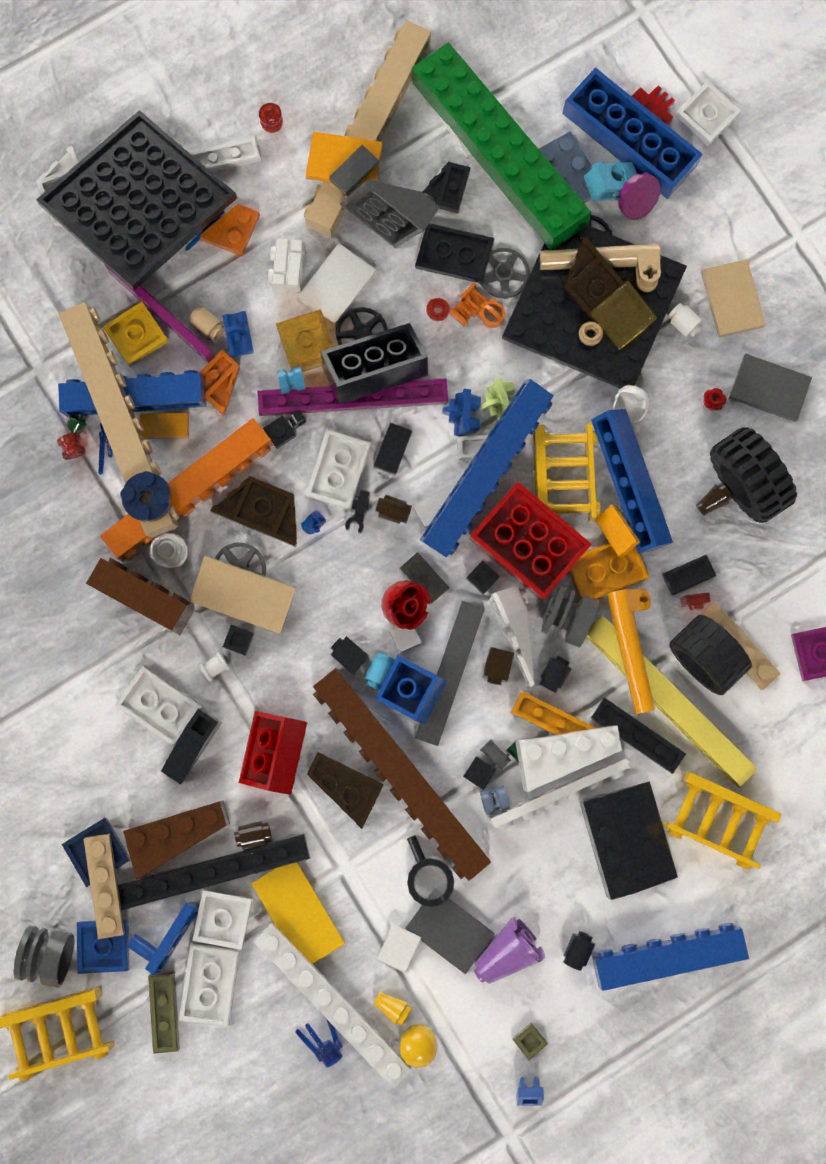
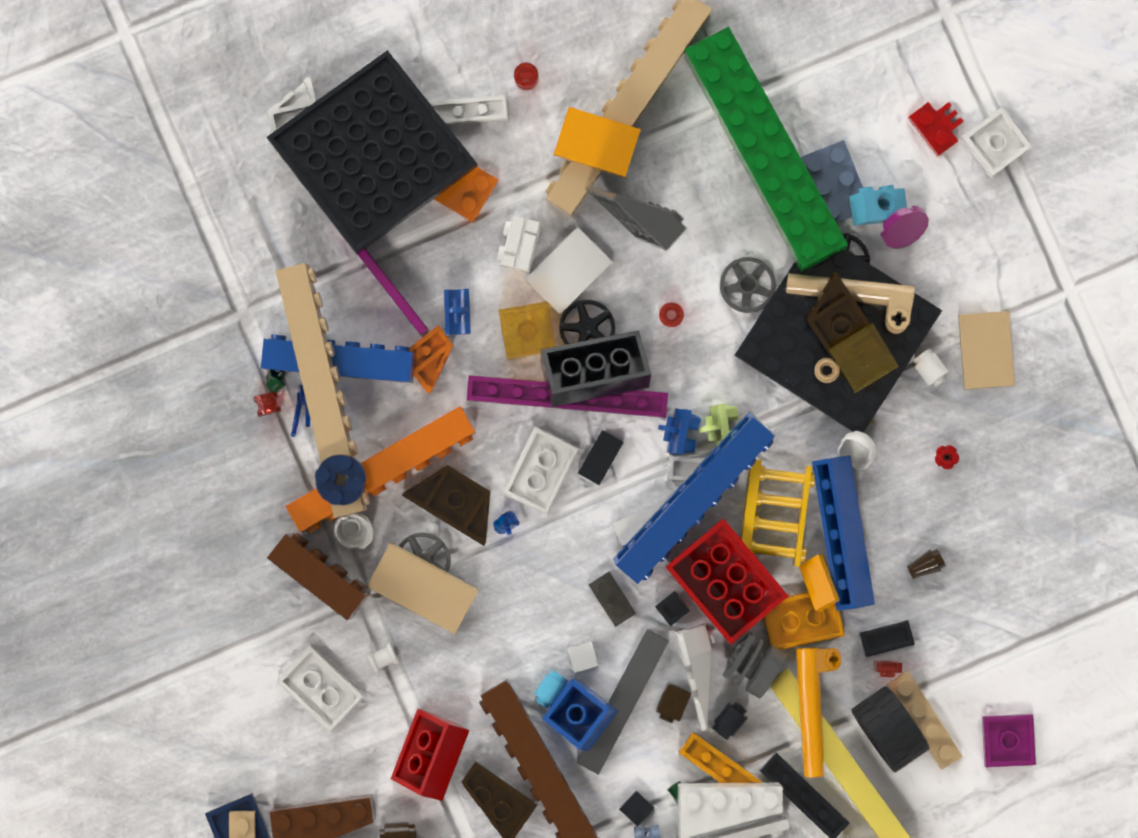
camera: 15 degrees right, 5 degrees up
yellow plate [103,301,169,367] -> none
light orange tile [140,413,189,439] -> none
black slope [161,708,222,785] -> none
tan brick [189,307,225,342] -> none
black plate [222,624,255,656] -> none
black plate [263,411,306,449] -> none
dark azure wheel [277,366,305,394] -> none
dark grey tile [329,145,379,196] -> none
black brick [330,636,369,675] -> none
black plate [345,490,371,534] -> none
dark brown brick [375,494,412,524] -> none
red cylinder [381,580,430,630] -> none
black tile [415,223,495,284] -> none
black wing [422,161,471,213] -> none
orange piece [449,283,505,328] -> none
dark grey pin [480,739,511,770] -> none
blue brick [562,67,703,199] -> none
black tyre [710,427,797,523] -> none
dark grey tile [729,353,812,422] -> none

